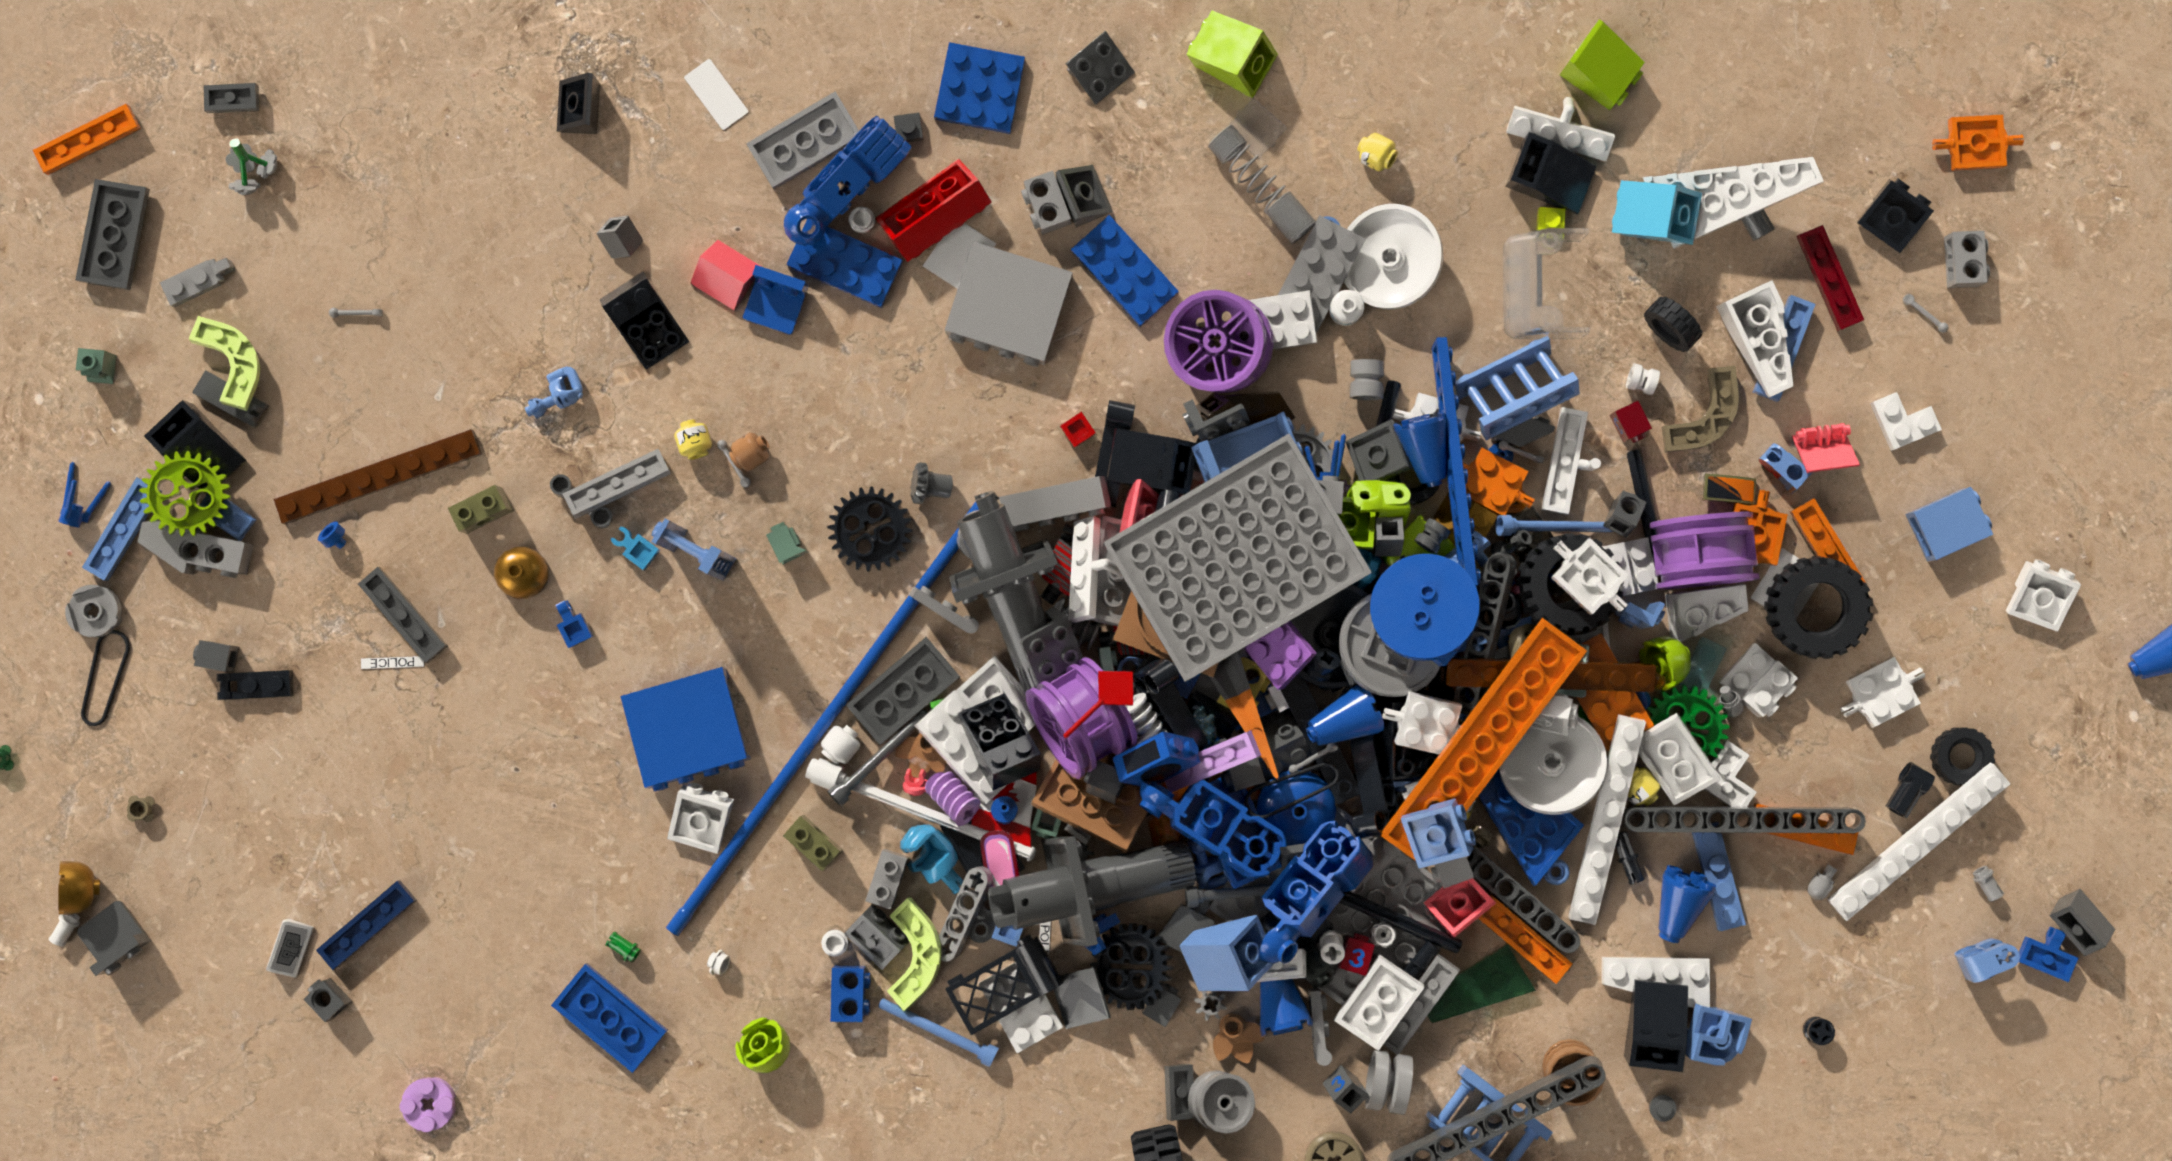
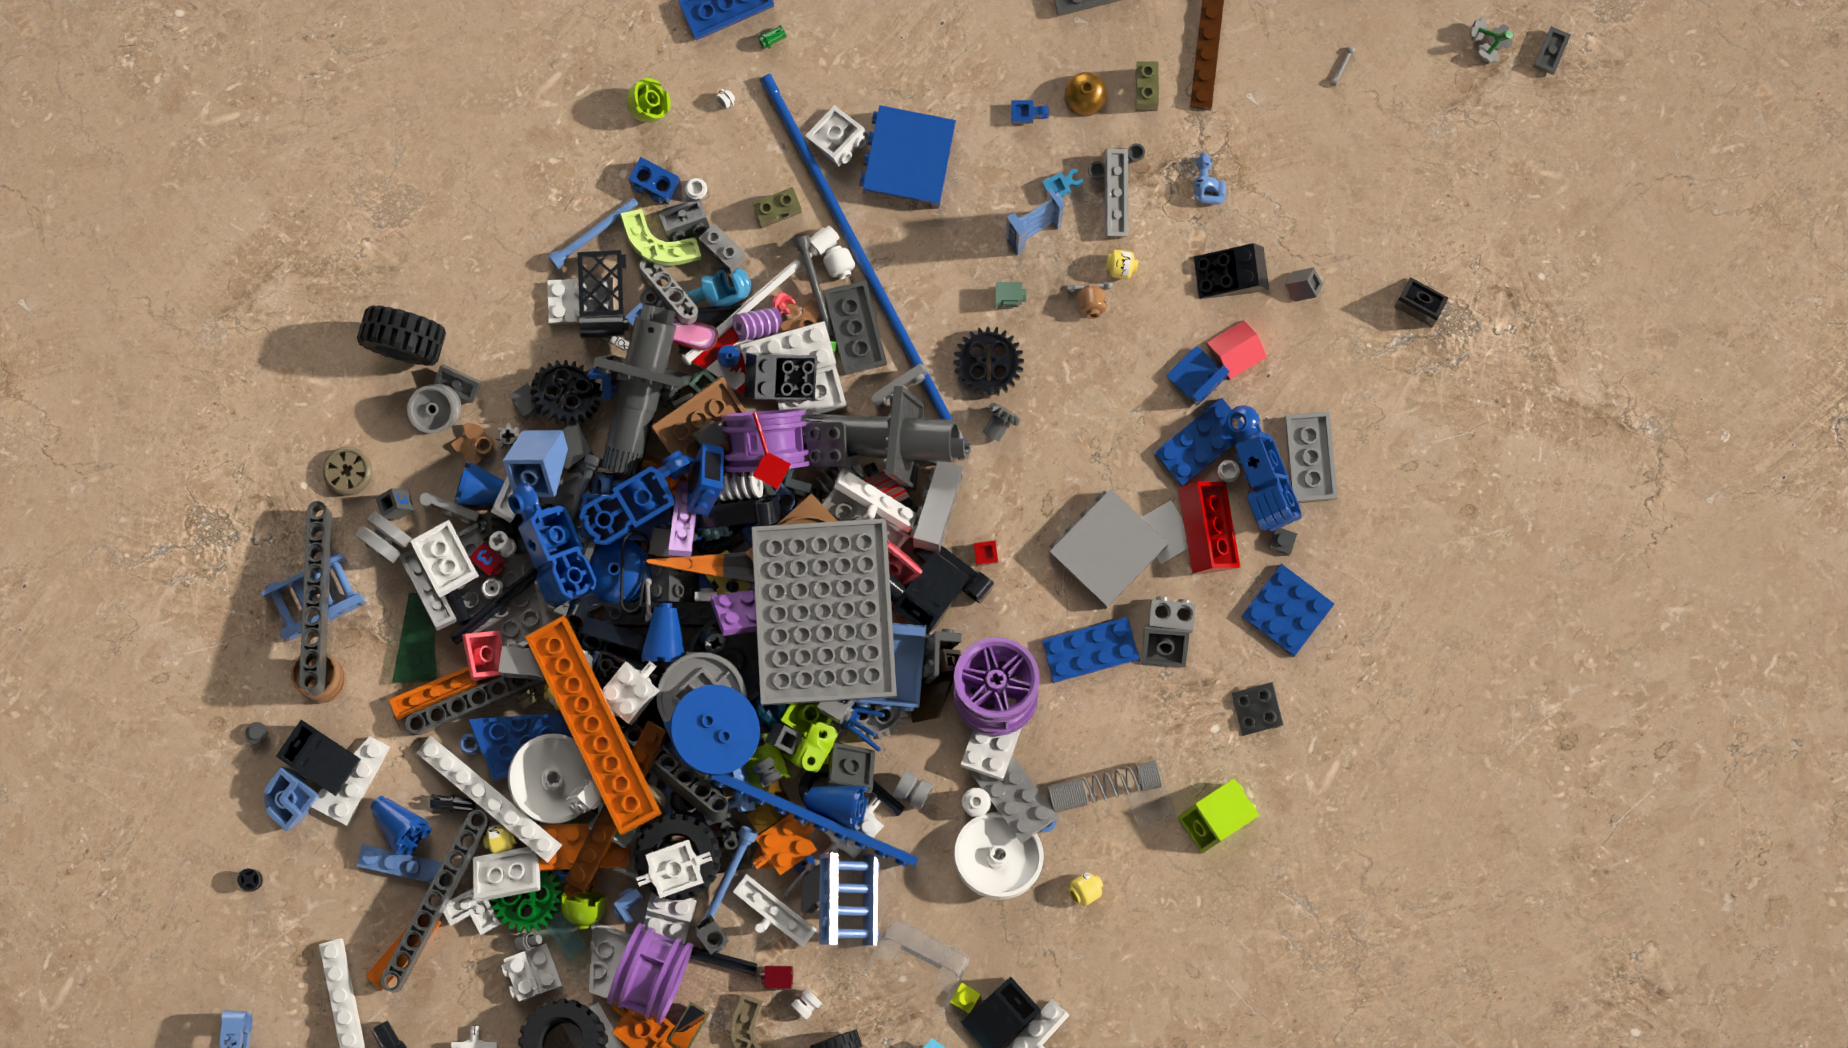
camera: 120 degrees right, 5 degrees down
white sticker [684,59,748,130] -> none
piece [1054,966,1111,1029] -> none
medium blue plate [1401,798,1476,868] -> none
light grey cylinder [1808,865,1837,900] -> none

